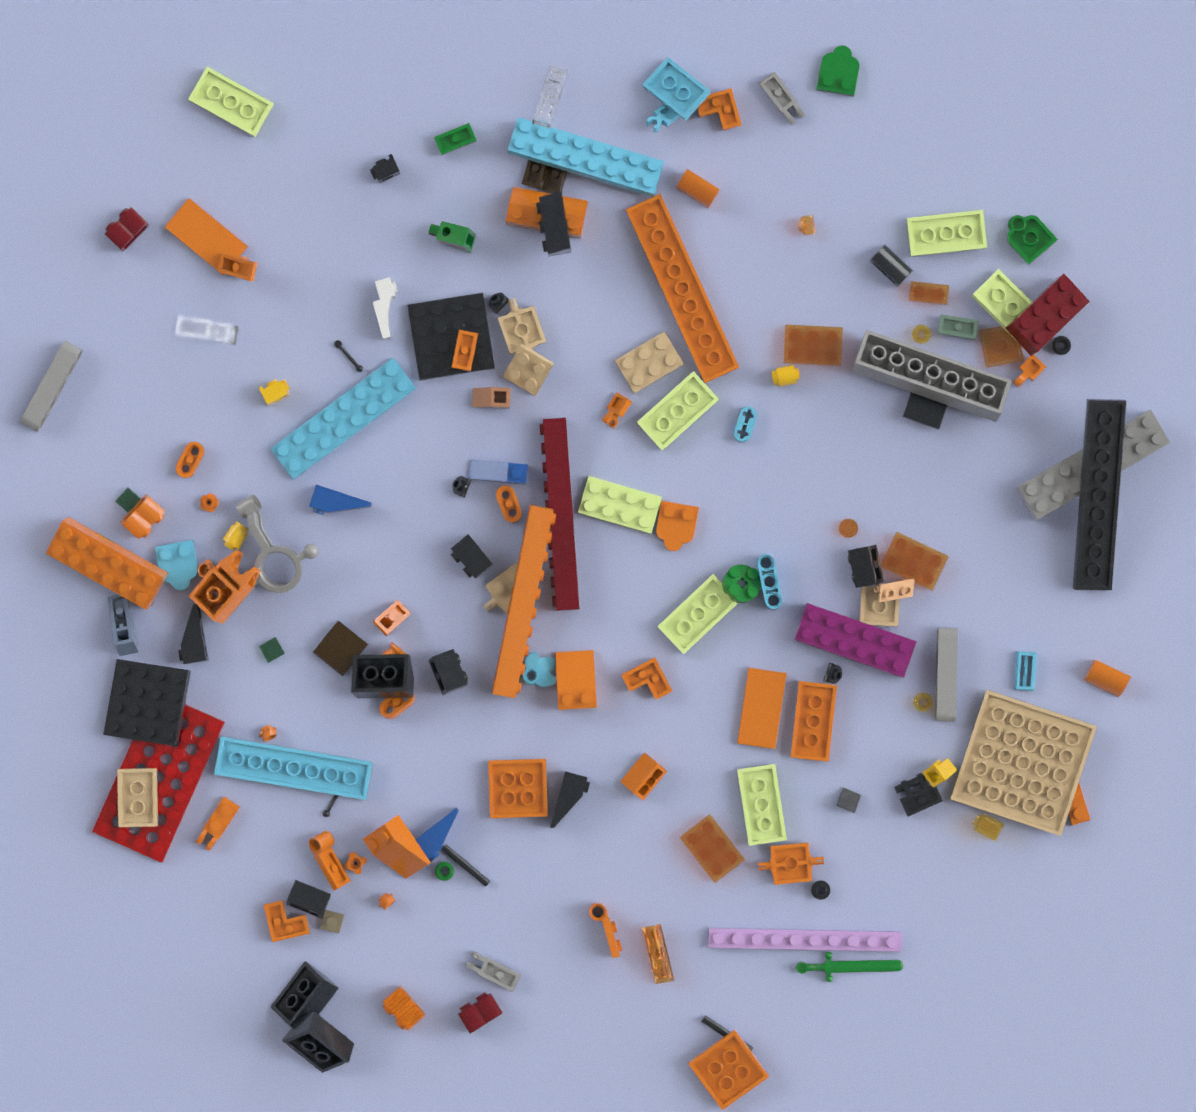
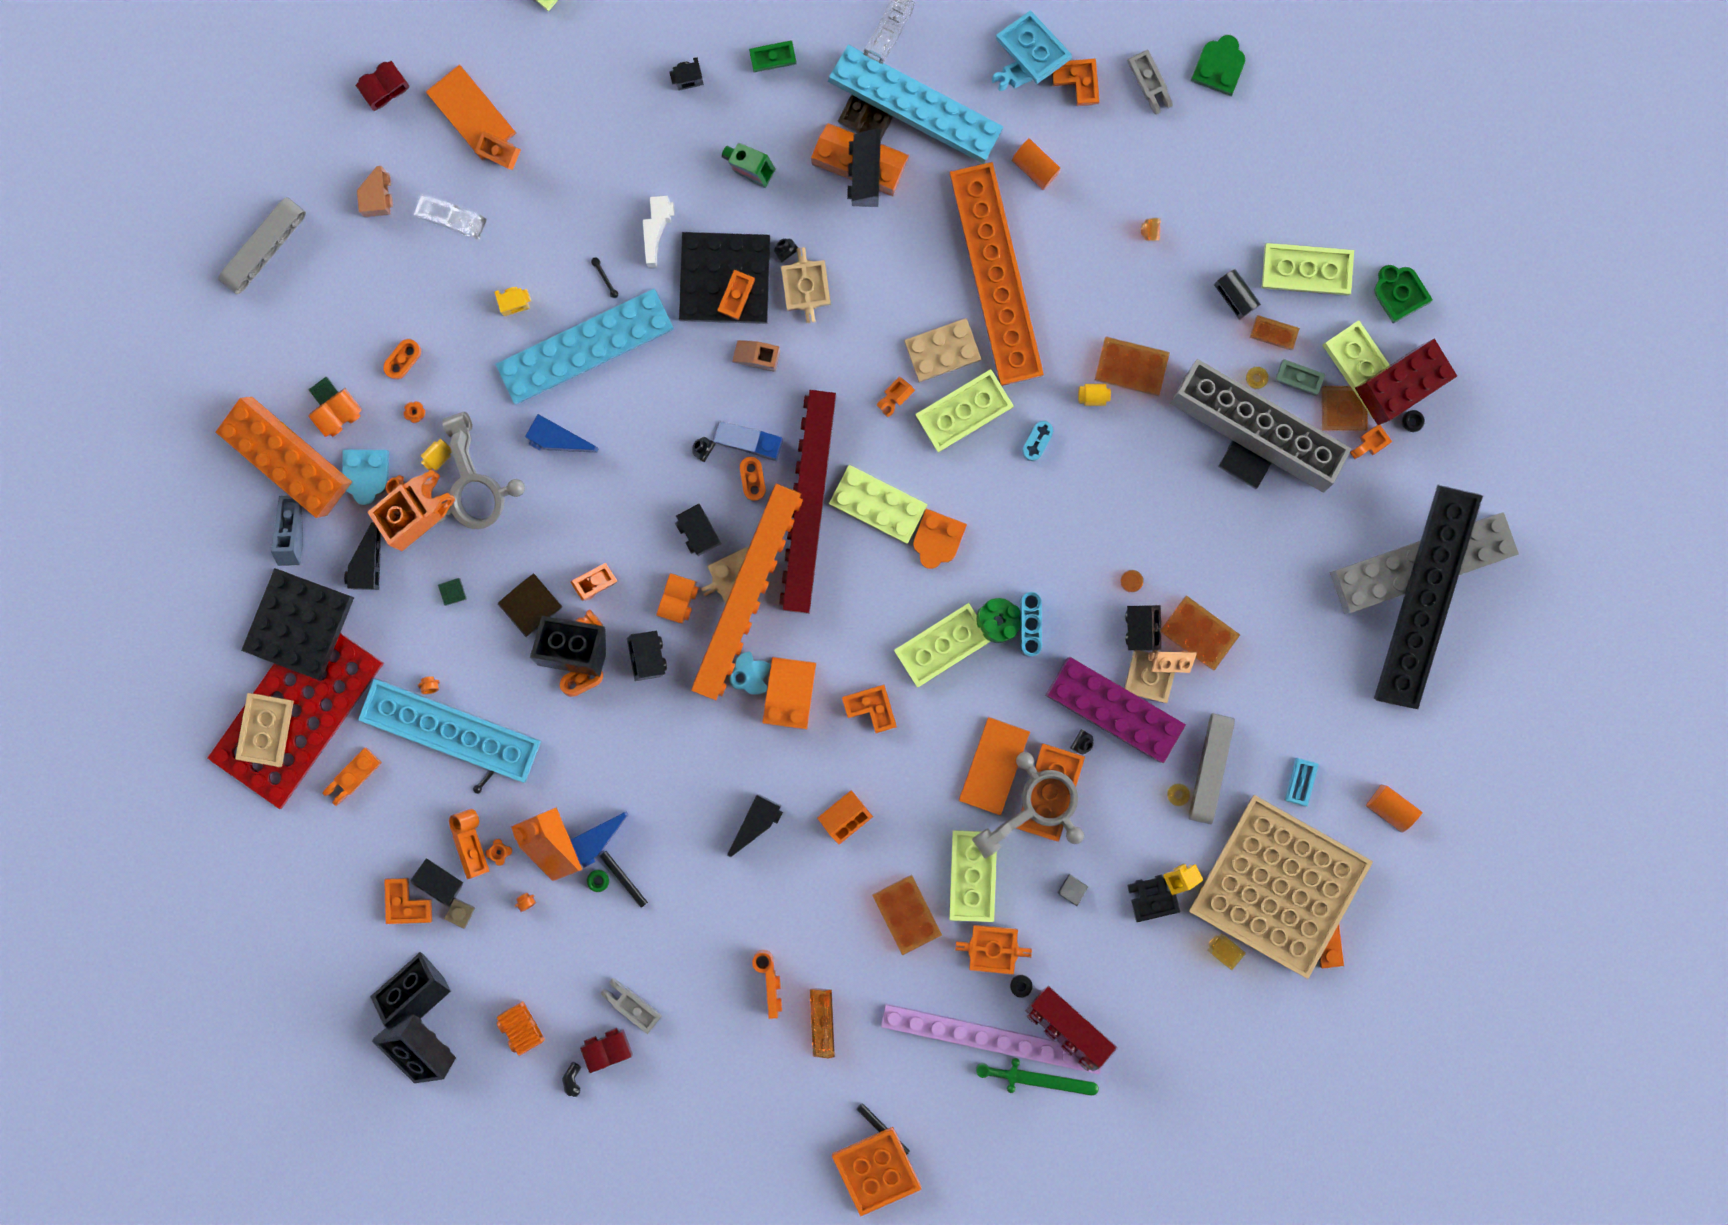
camera: 10 degrees right, 0 degrees up
orange plate [488,759,548,818] -> none
tan plate [503,344,554,396] -> none
none -> nougat slope [357,166,393,217]
none -> black arm [562,1062,582,1097]
none -> orange brick [657,573,699,624]
none -> light grey piece [972,752,1084,859]
none -> dark red brick [1025,986,1117,1072]

